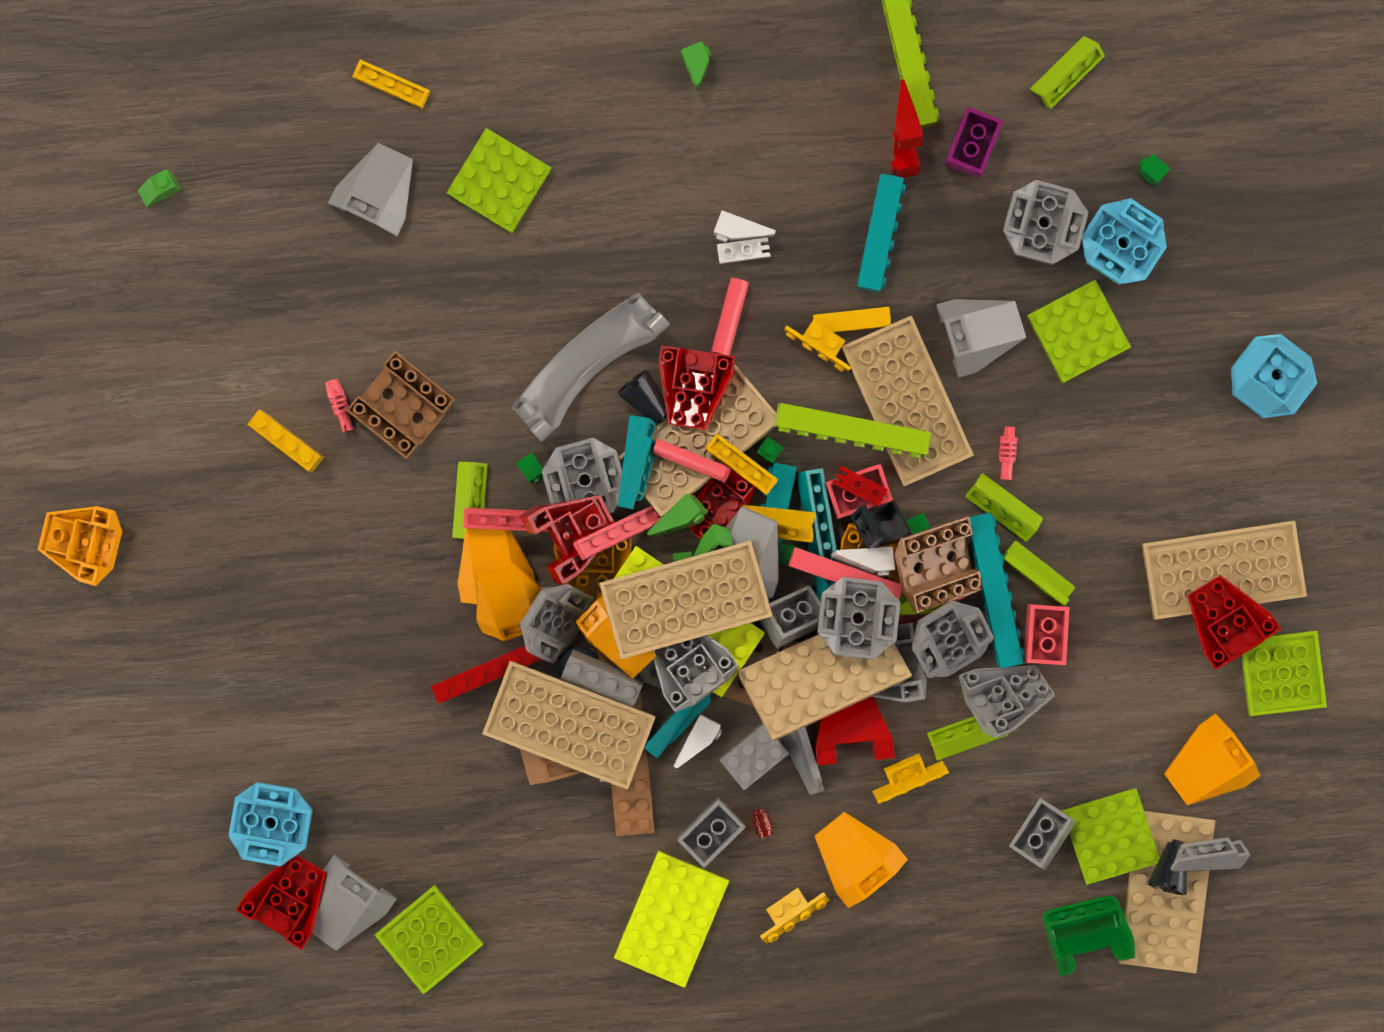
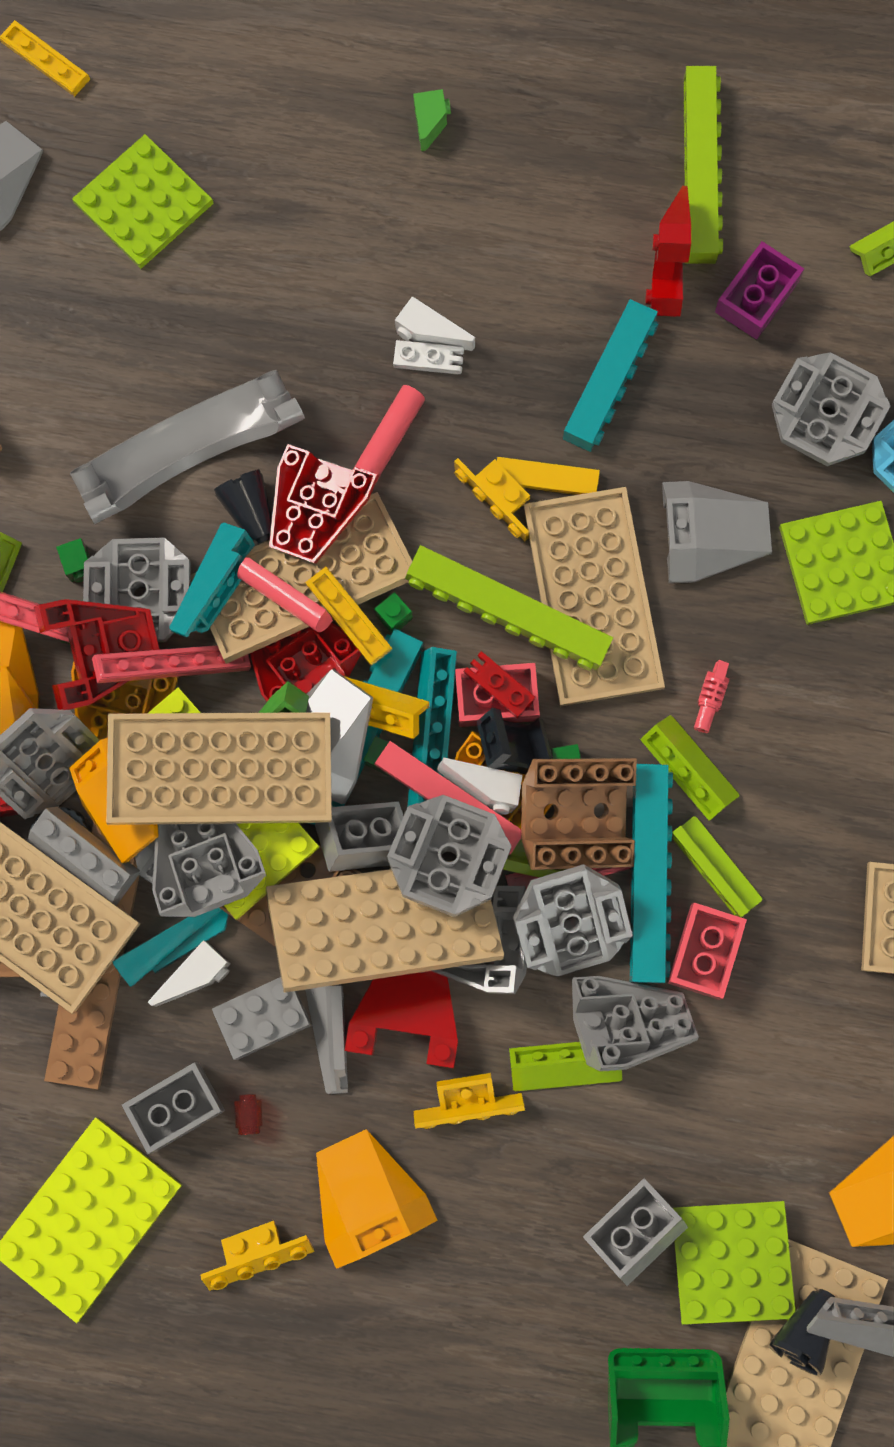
camera: 20 degrees right, 10 degrees down
bright green slope [647,493,708,537] -> none

